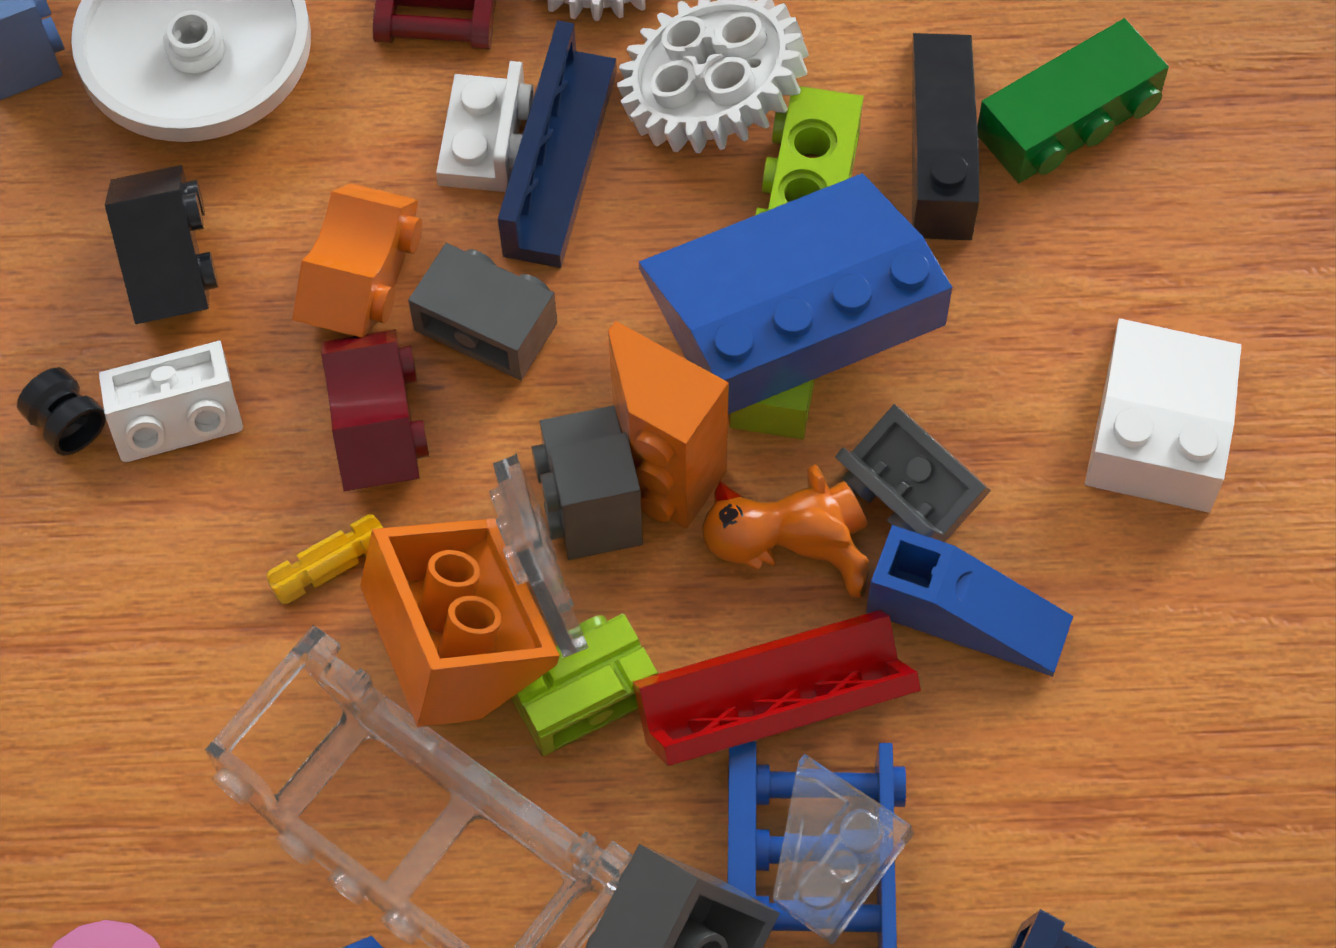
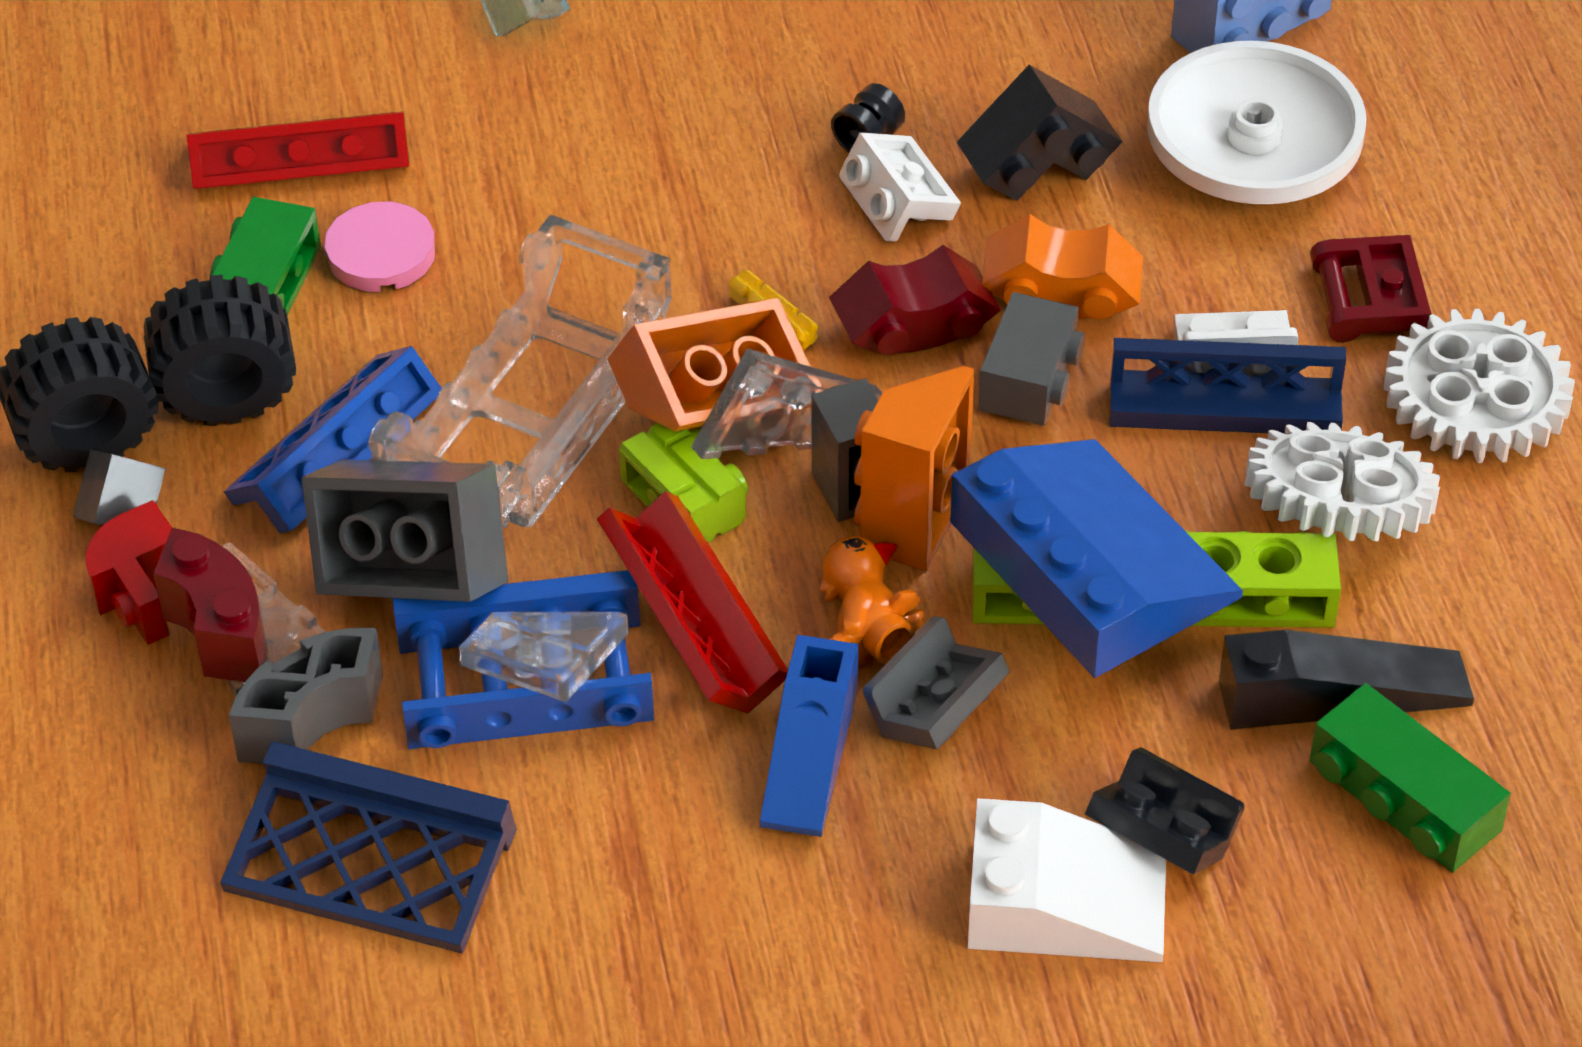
camera: 80 degrees right, 15 degrees down
none -> black bracket [1085,747,1245,875]

